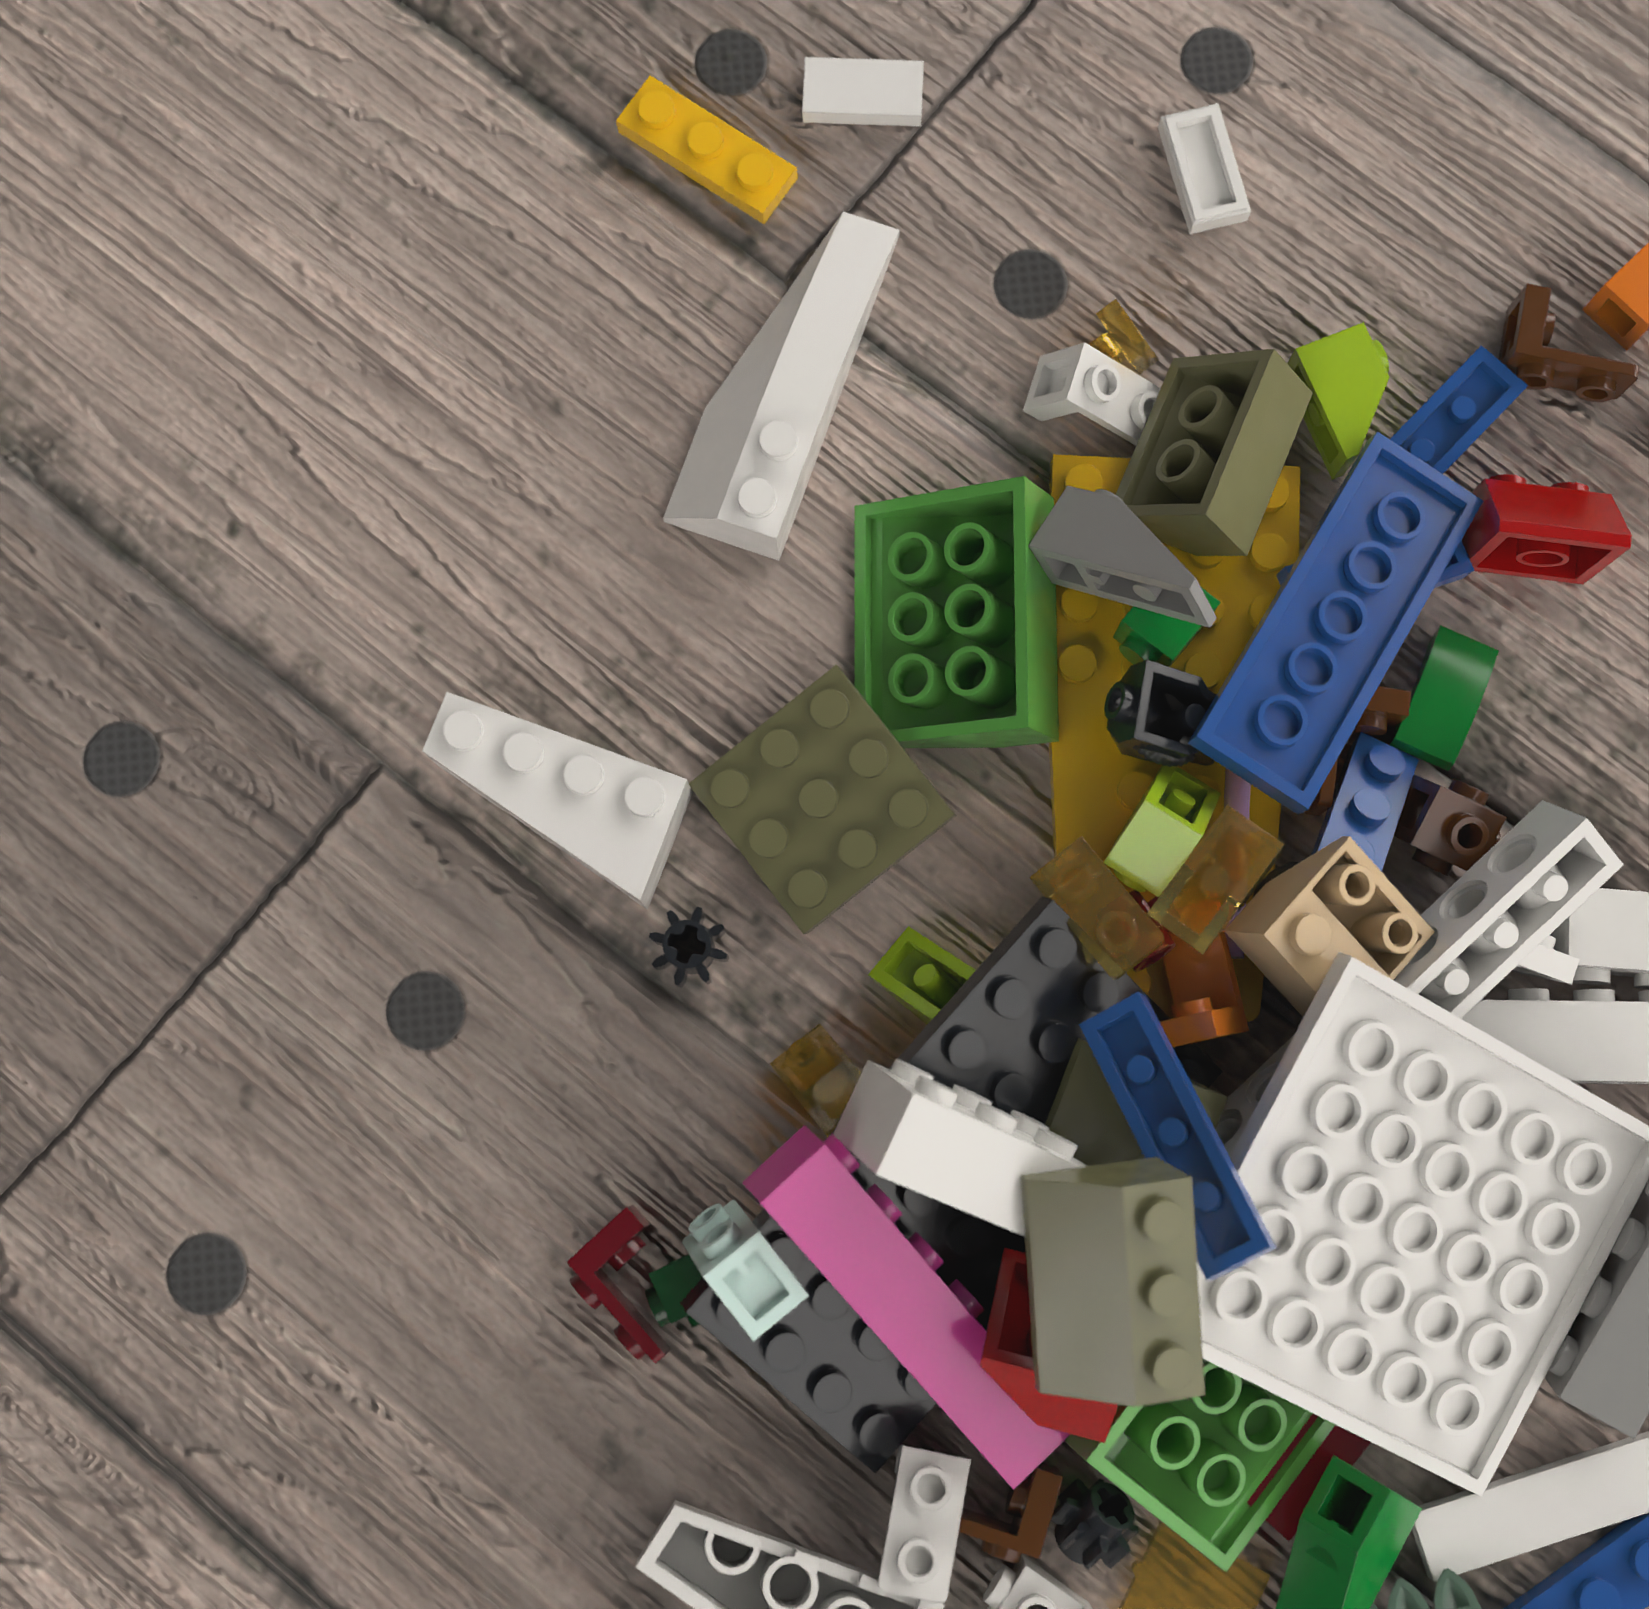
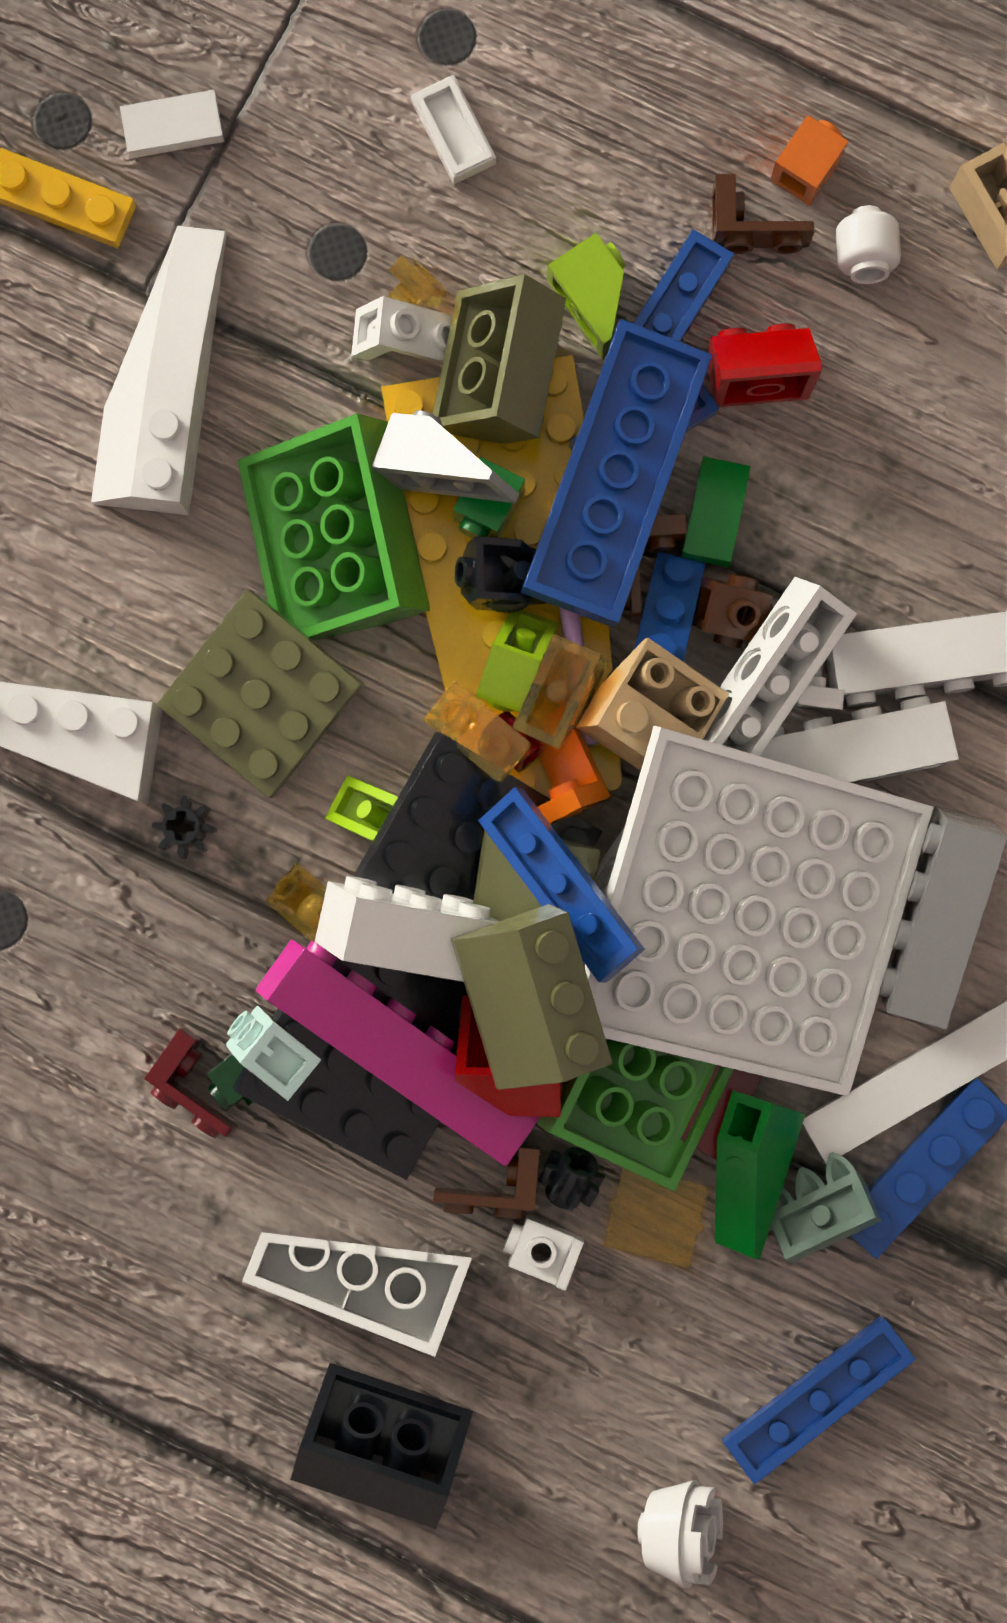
camera: 10 degrees left, 5 degrees up
white bracket [878,1445,971,1604] -> none

